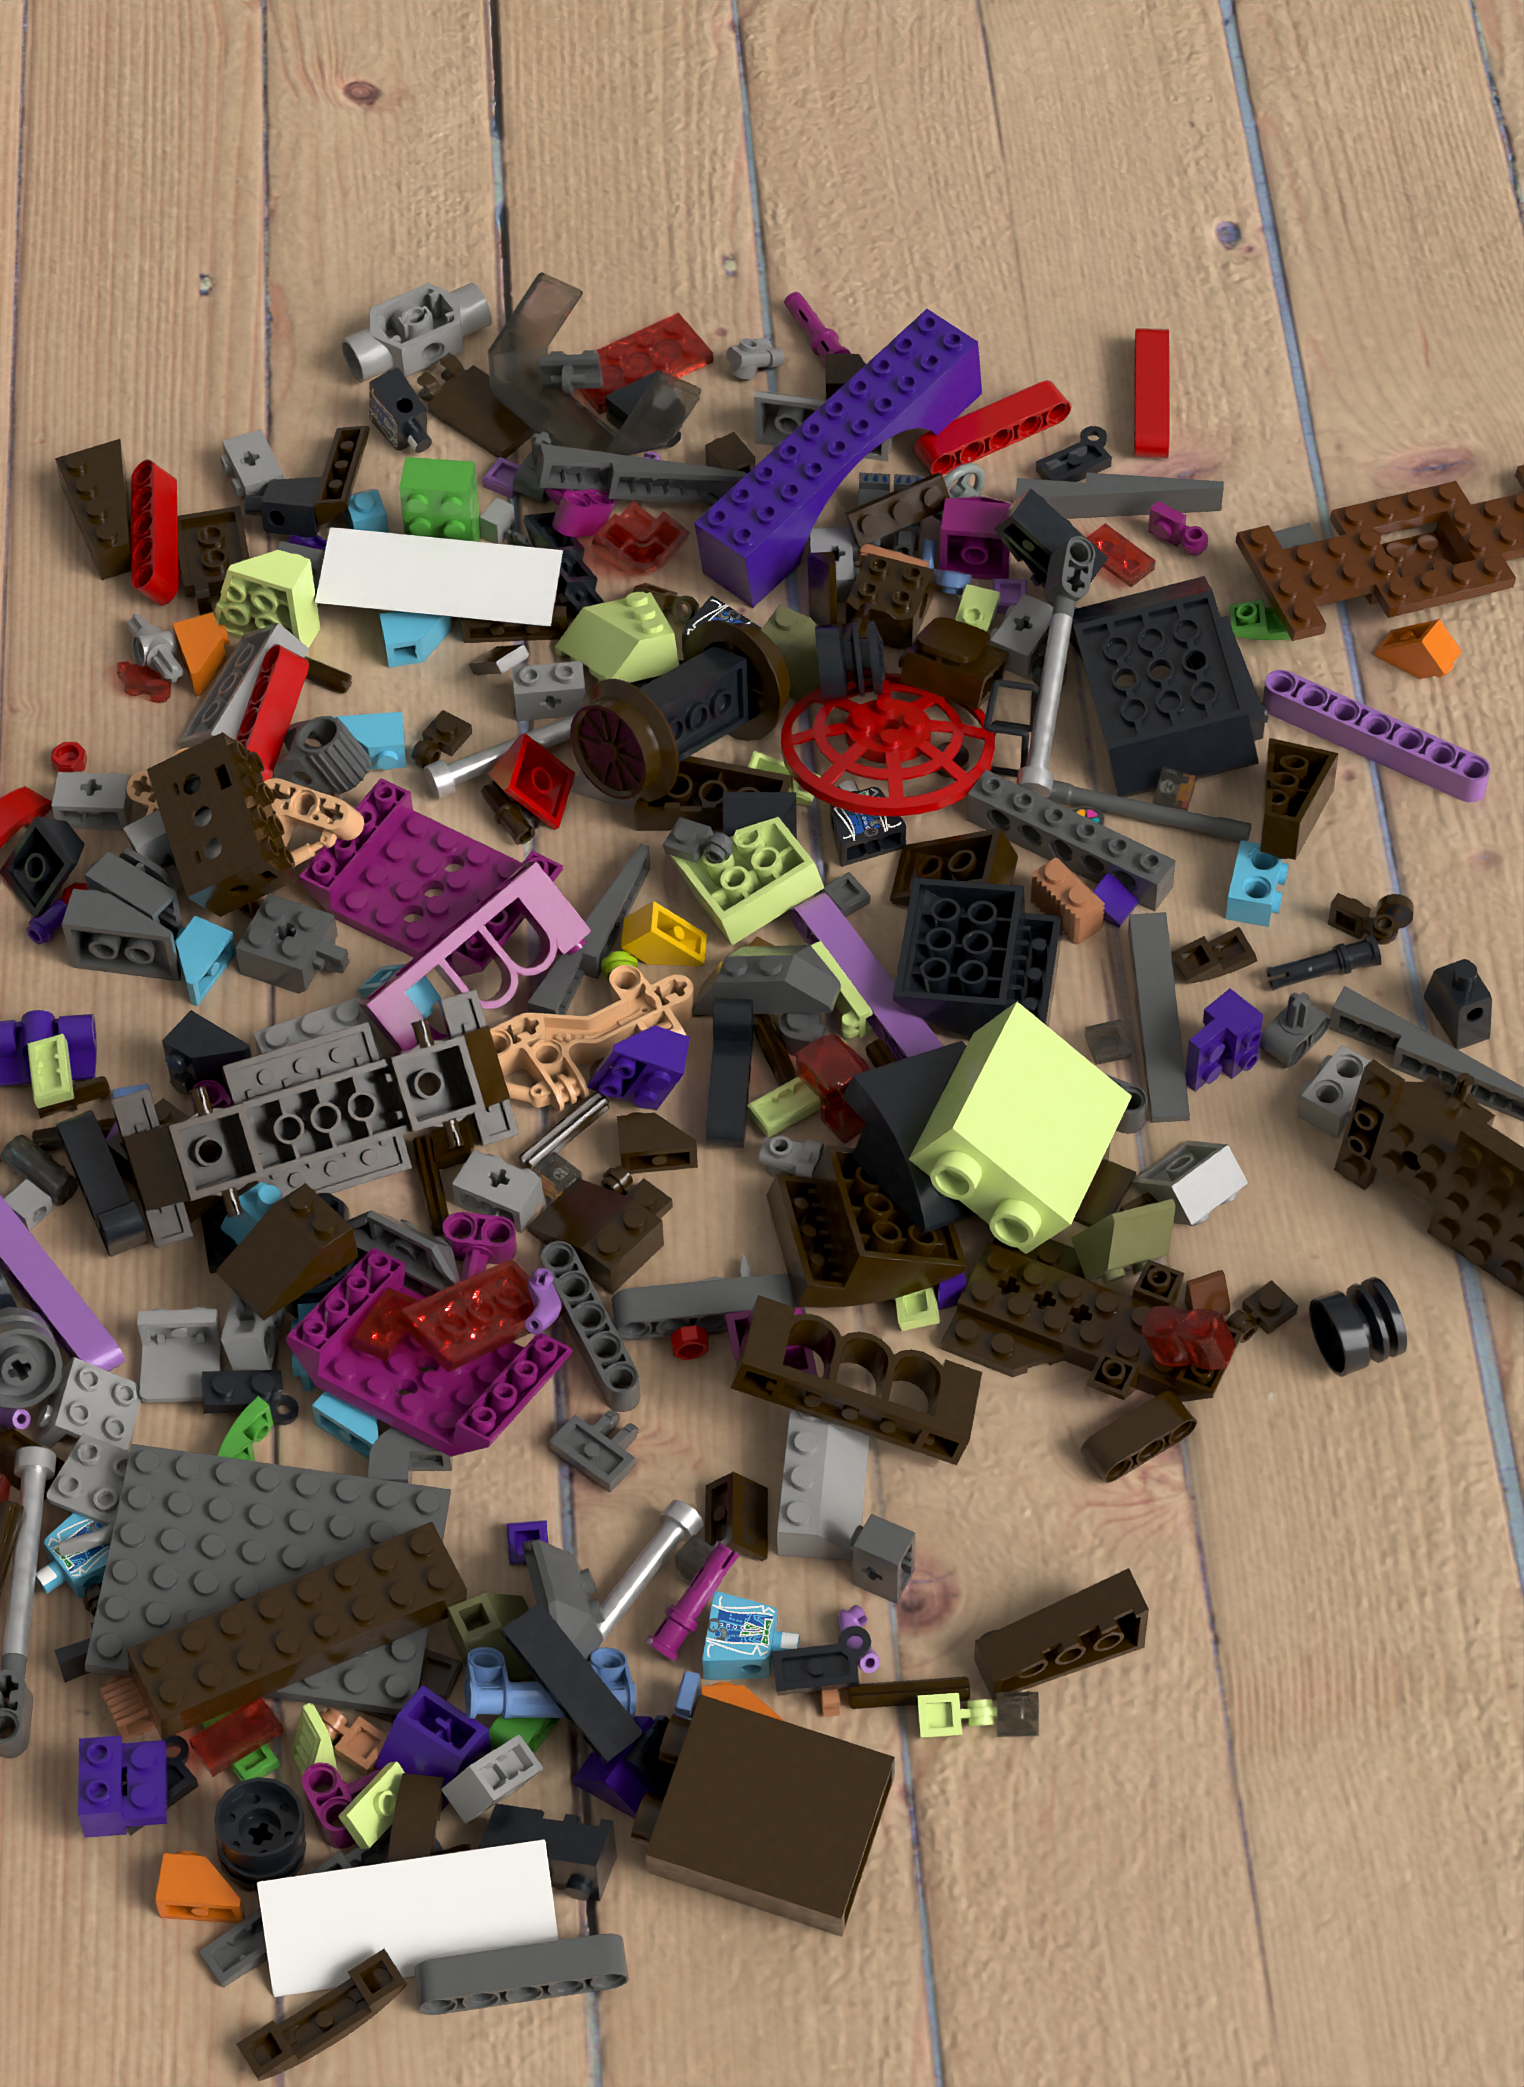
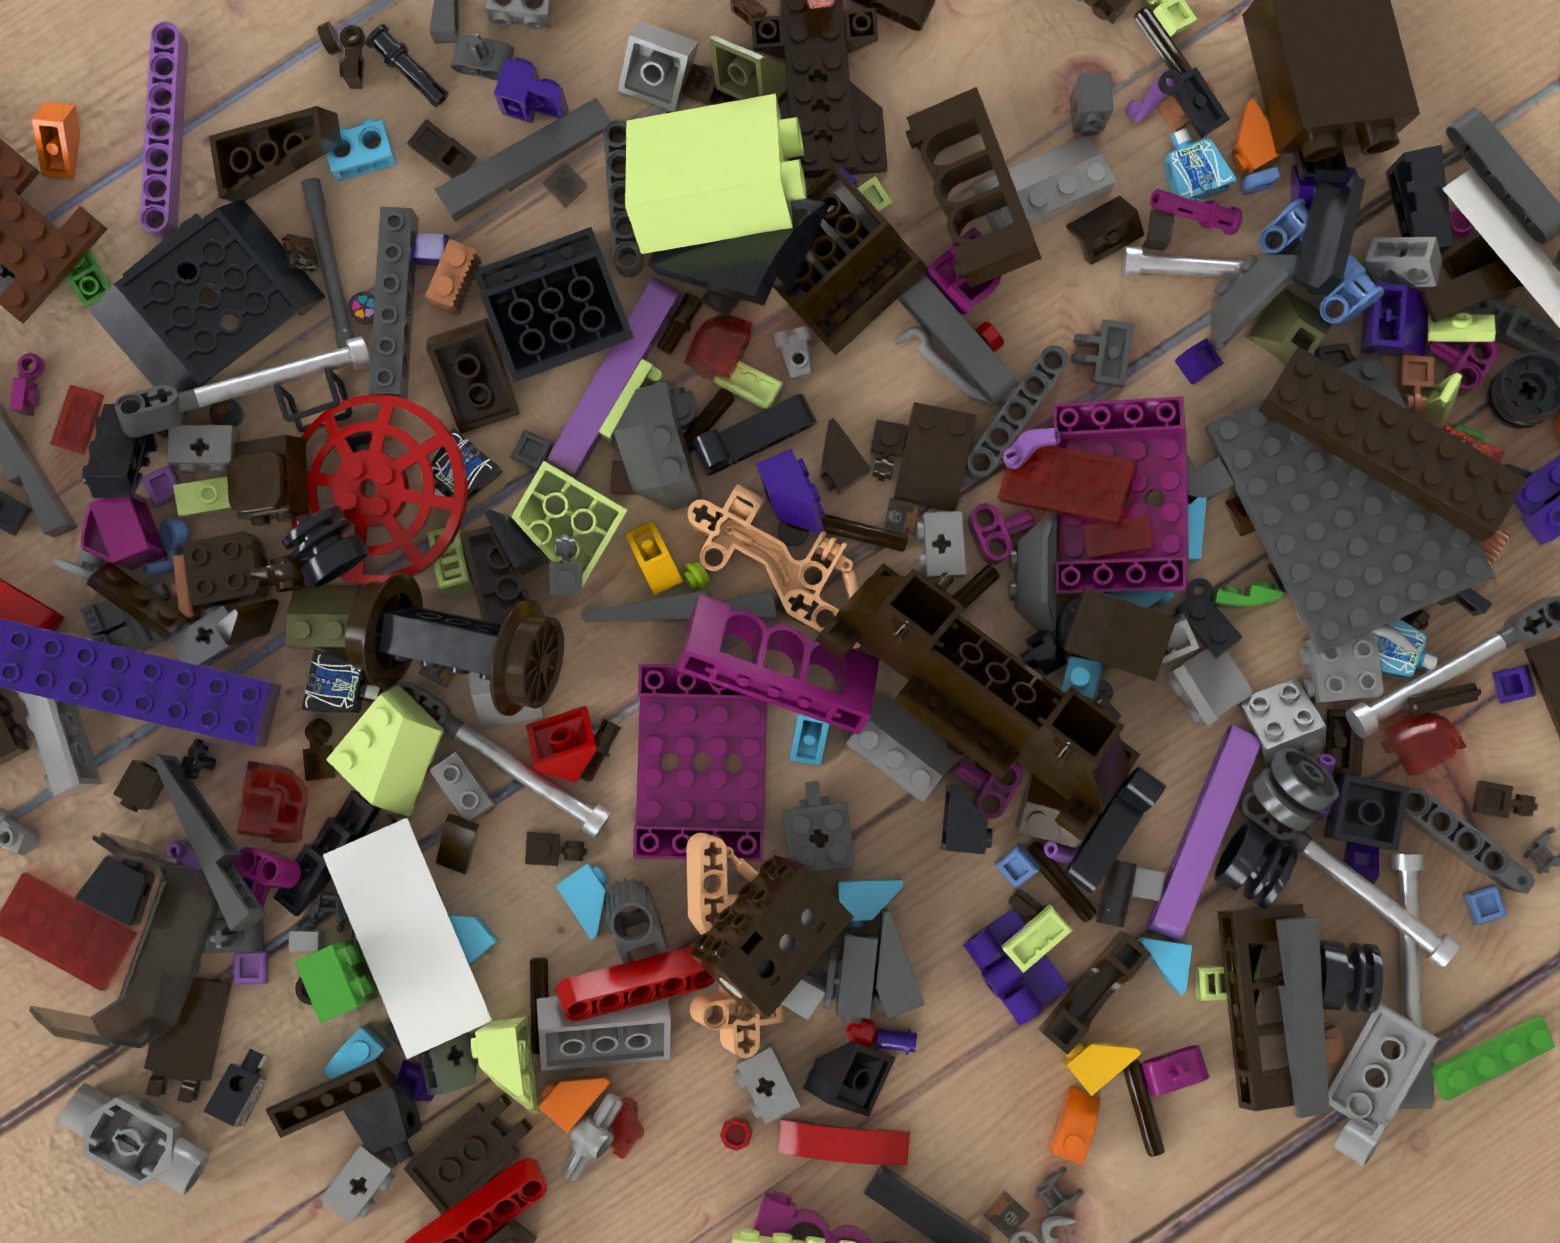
camera: 120 degrees left, 30 degrees up
dark grey hips [538,350,603,395] -> none

